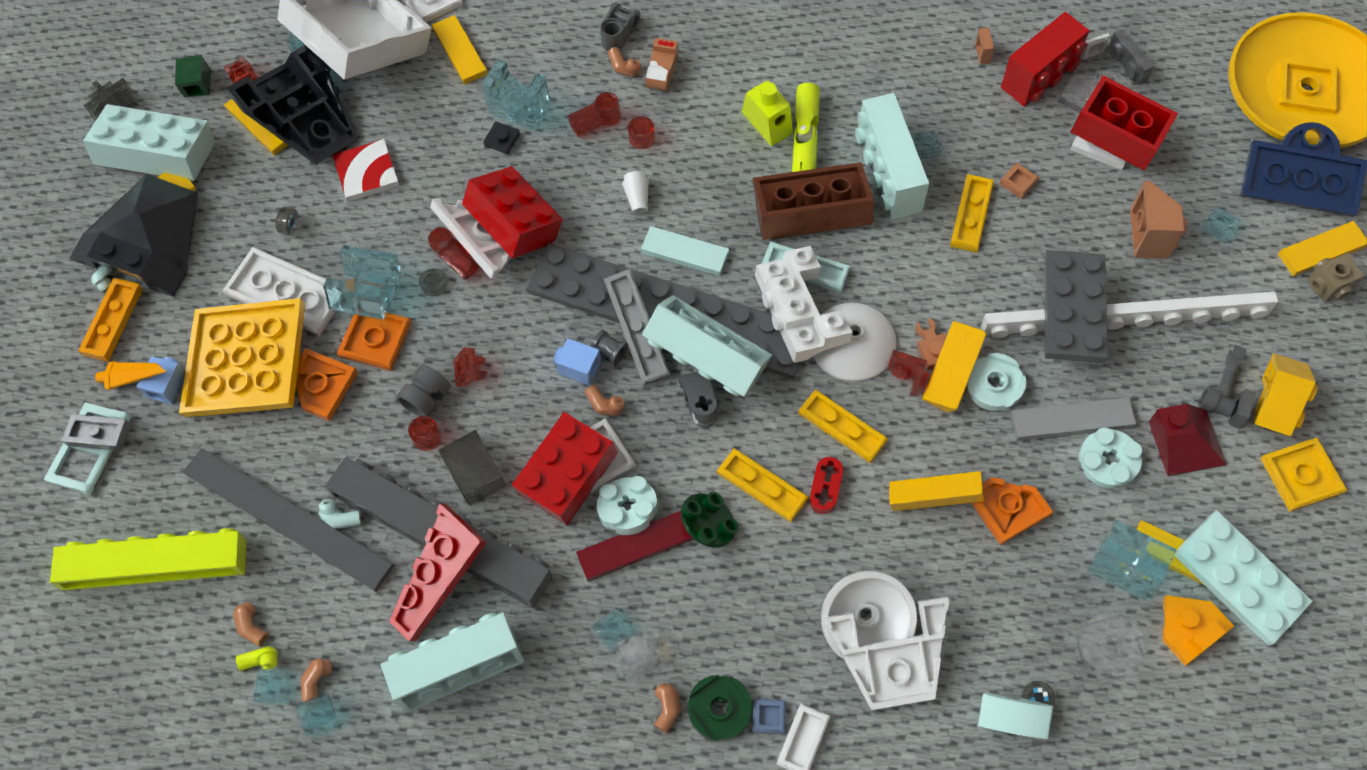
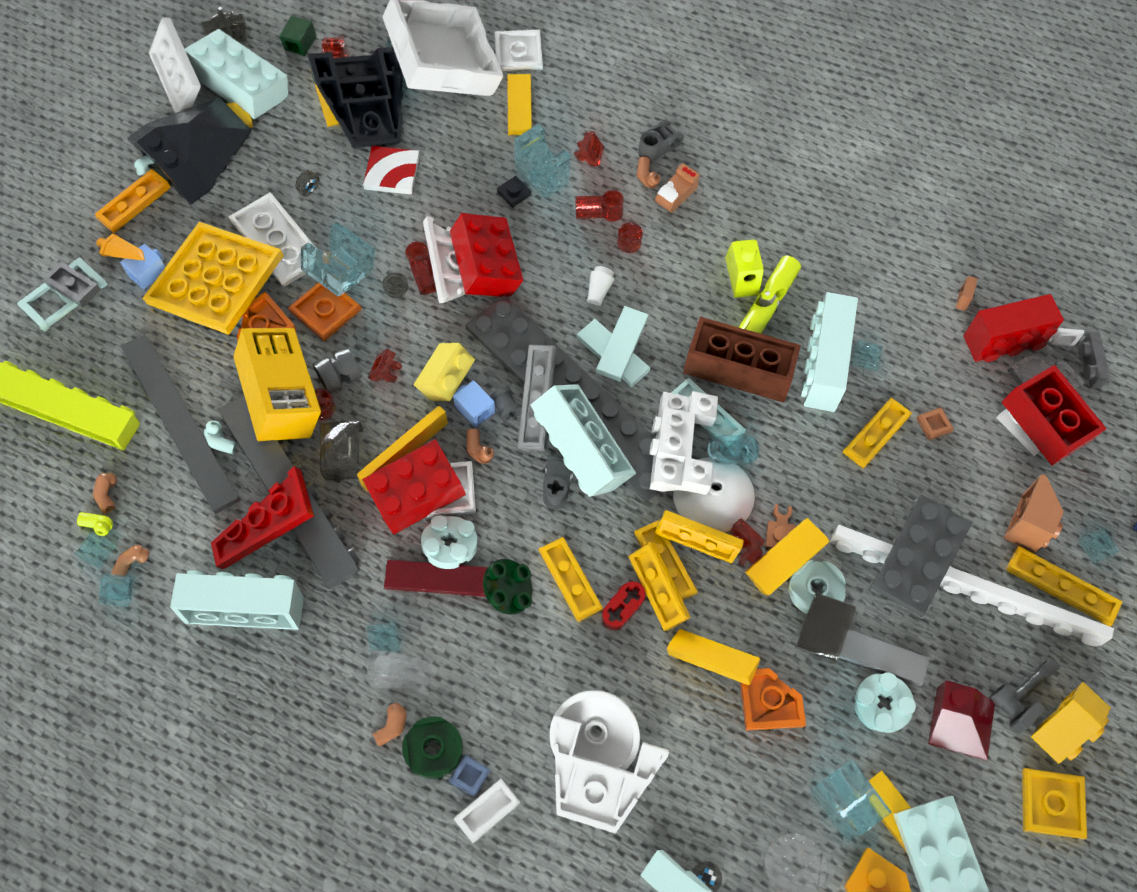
camera: 20 degrees right, 0 degrees up
none -> white tile [149,17,201,113]
none -> yellow piece [233,328,321,441]
none -> yellow tile [357,406,448,492]
none -> light yellow brick [414,343,475,401]
none -> clear red tile [574,131,604,166]
none -> light aqua tile [596,306,649,382]
none -> yellow tile [628,542,691,631]
none -> yellow tile [655,510,744,564]
none -> clear light blue plate [708,435,759,464]
none -> clear smoke piece [795,593,856,664]
none -> yellow tile [1006,546,1123,626]

